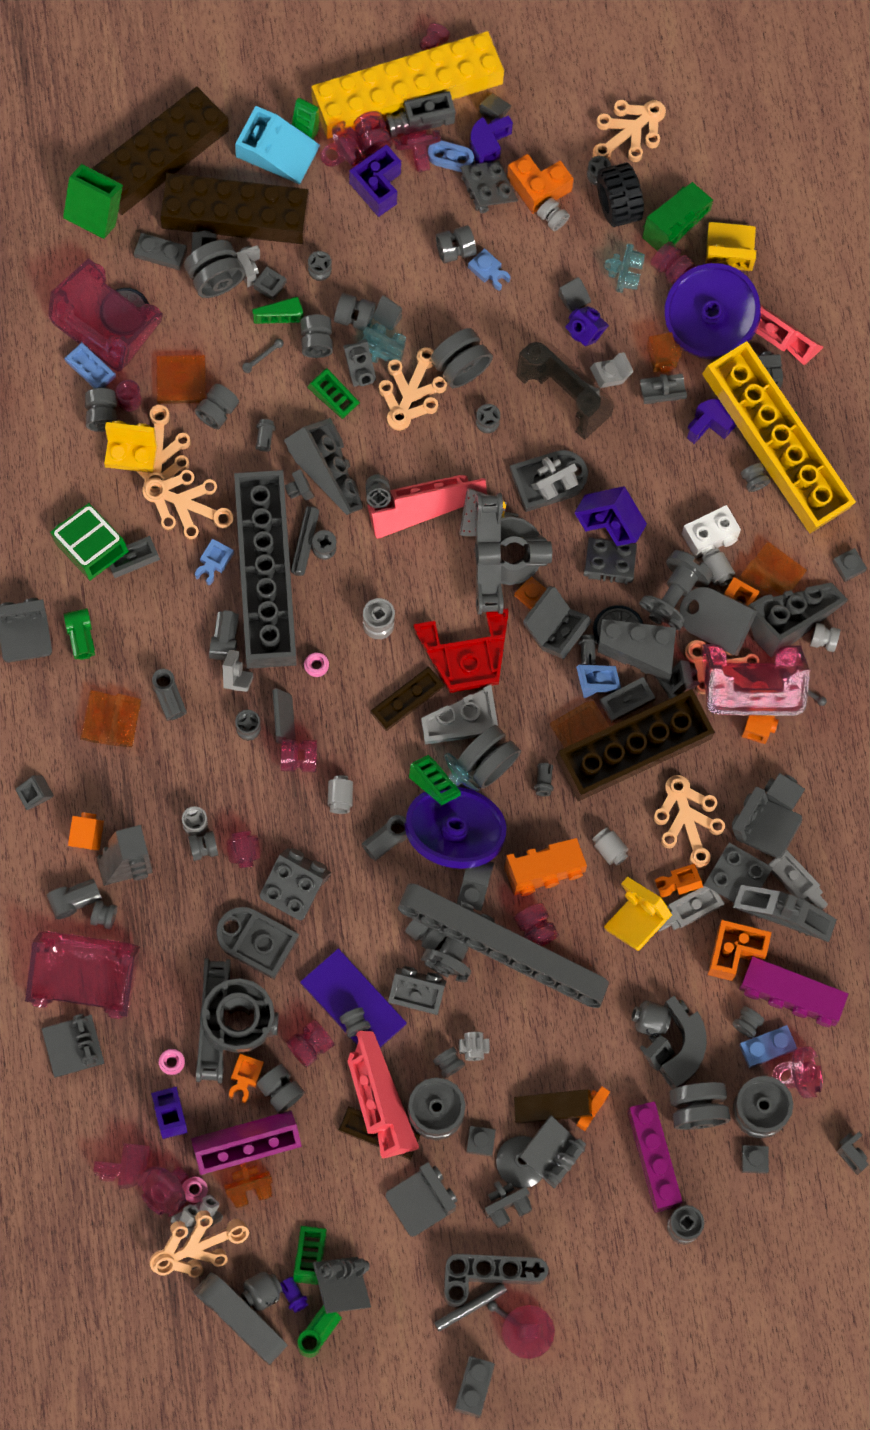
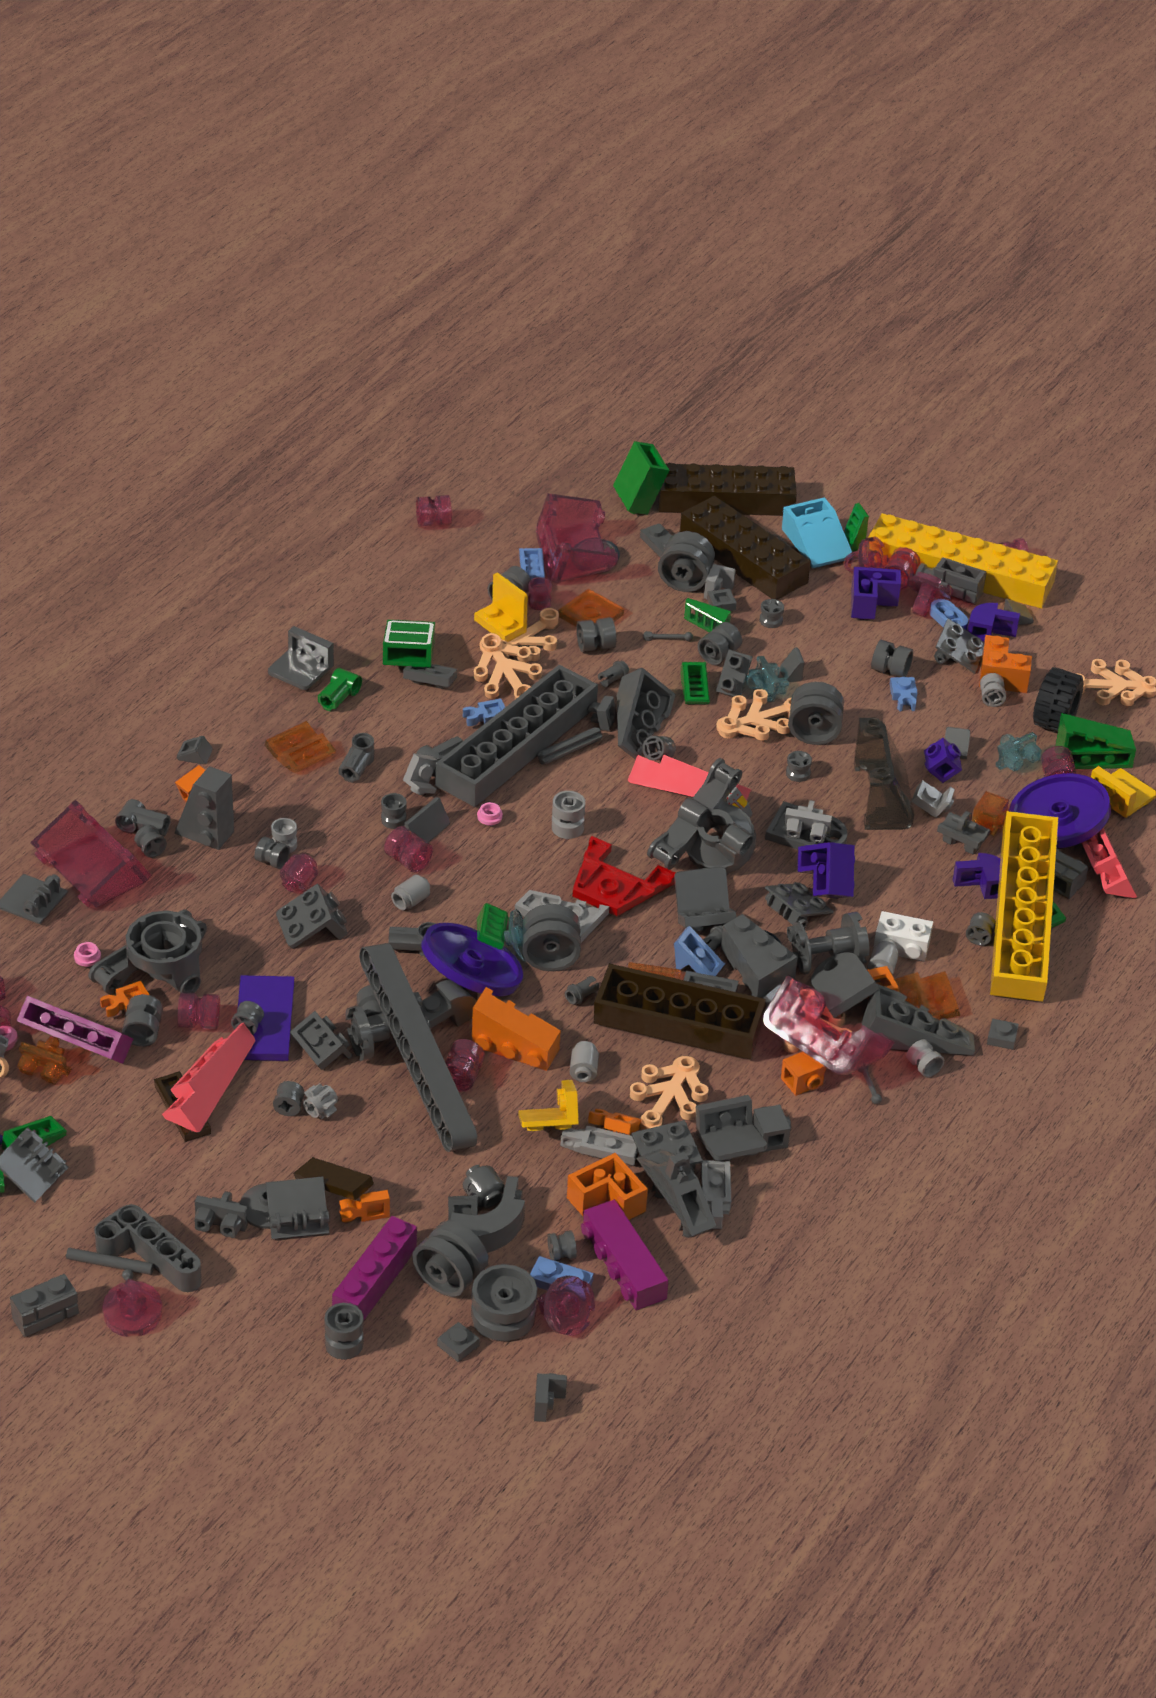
camera: 45 degrees right, 30 degrees down
dark purple brick [151,1087,188,1139] -> none
dark grey tile [217,907,299,980] -> none
dark grey wheel [312,530,337,560] -> none
dark grey wheel [334,293,376,332] -> none
dark brown tile [371,666,444,731] -> none
dark grey bracket [385,1162,458,1237] -> none
dark grey wheel [408,1077,466,1140] -> none
dark grey plate [466,1126,496,1157] -> none

